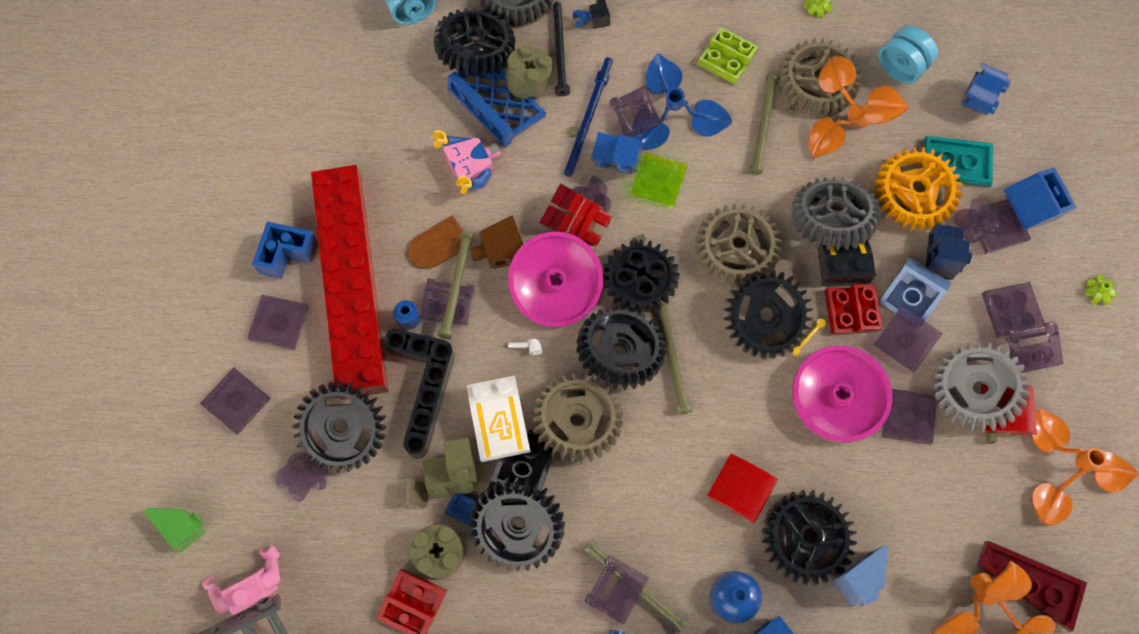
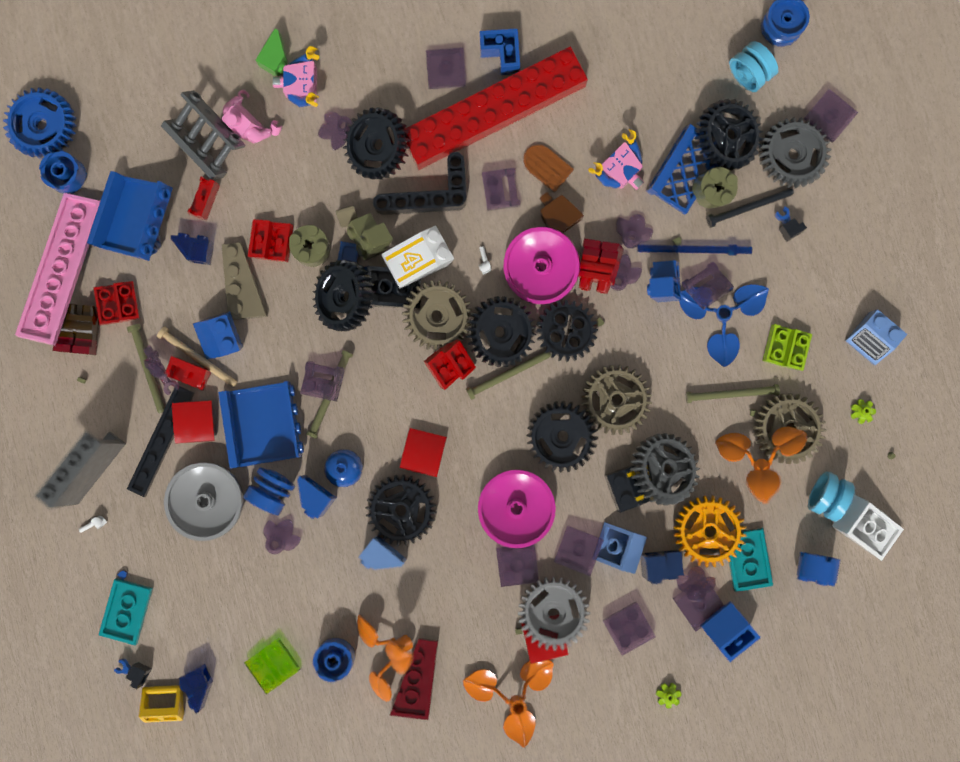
camera: 75 degrees right, 15 degrees up
clear purple plate [200,367,271,435] -> none
blue brick [393,300,420,330] -> none
olive bar [437,231,474,339] -> none
clear neon green slope [630,152,688,208] -> none
yellow hinge [791,318,826,356] -> none
red slope [824,284,883,335] -> none
clear purple plate [1005,321,1064,373] -> none
none -> torso [273,46,319,107]
none -> red slope [424,339,476,390]
none -> clear purple plate [616,214,653,248]
none -> white slope [832,494,904,561]

